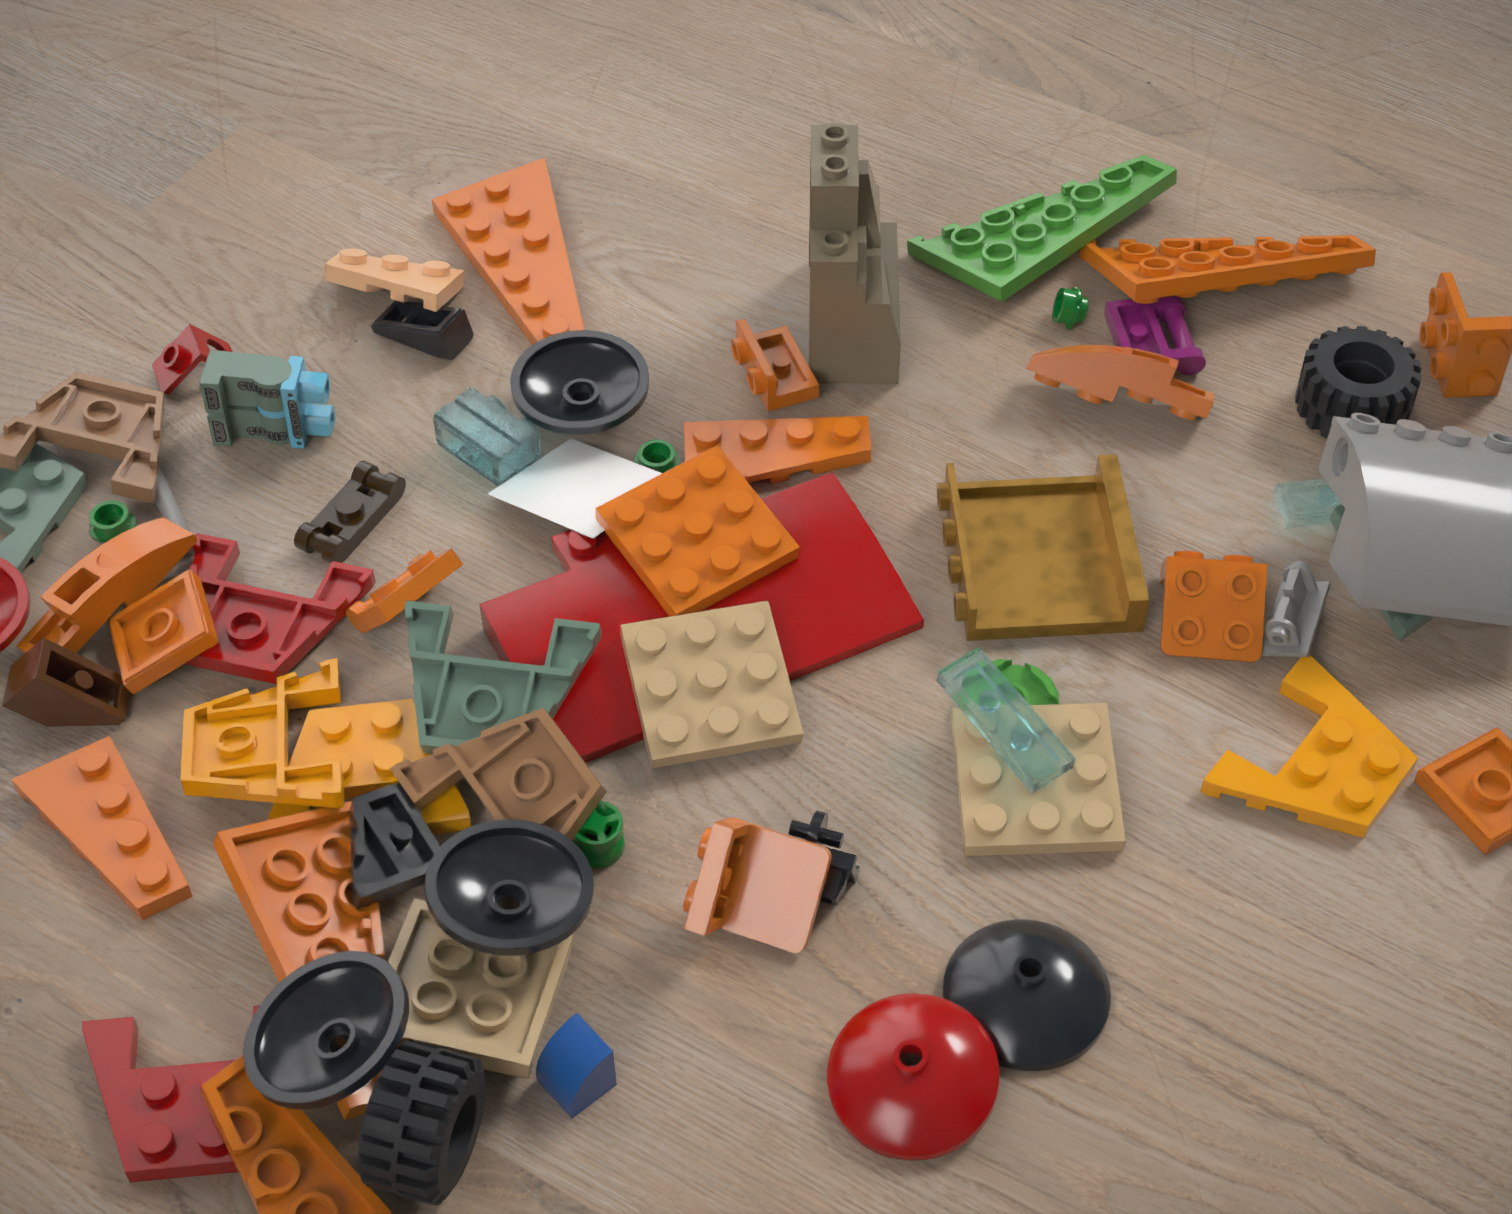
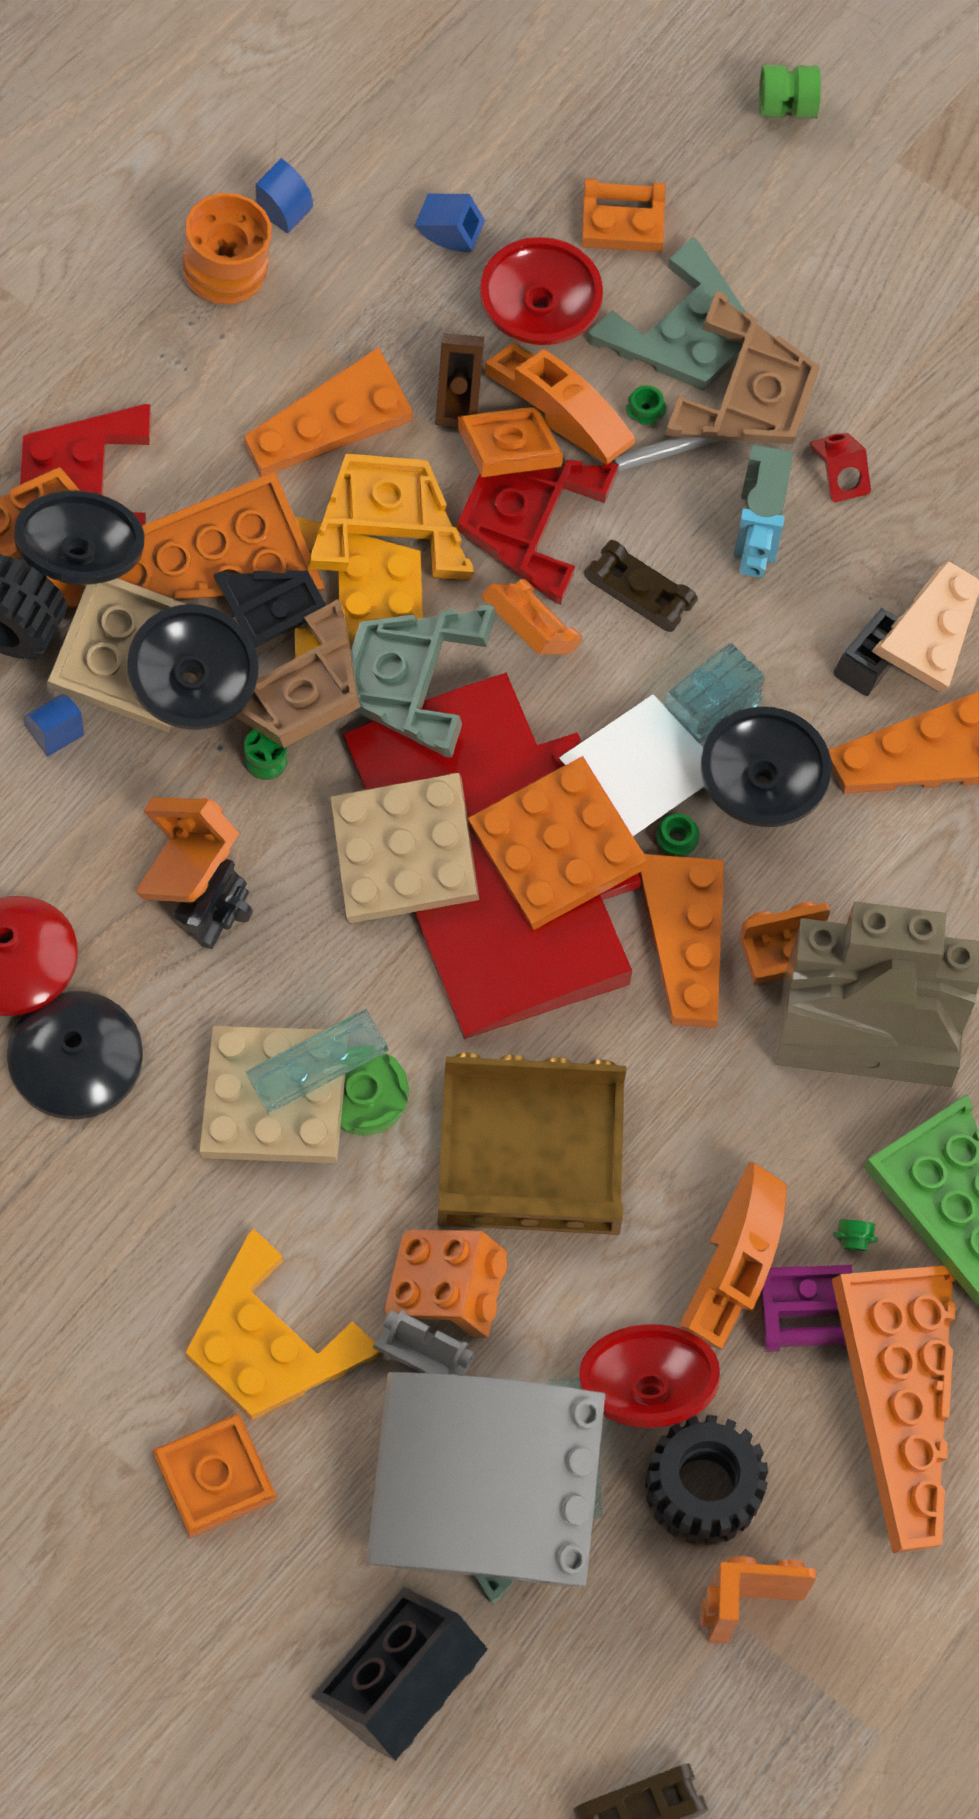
camera: 90 degrees right, 15 degrees up
none -> red dish [579,1324,720,1428]

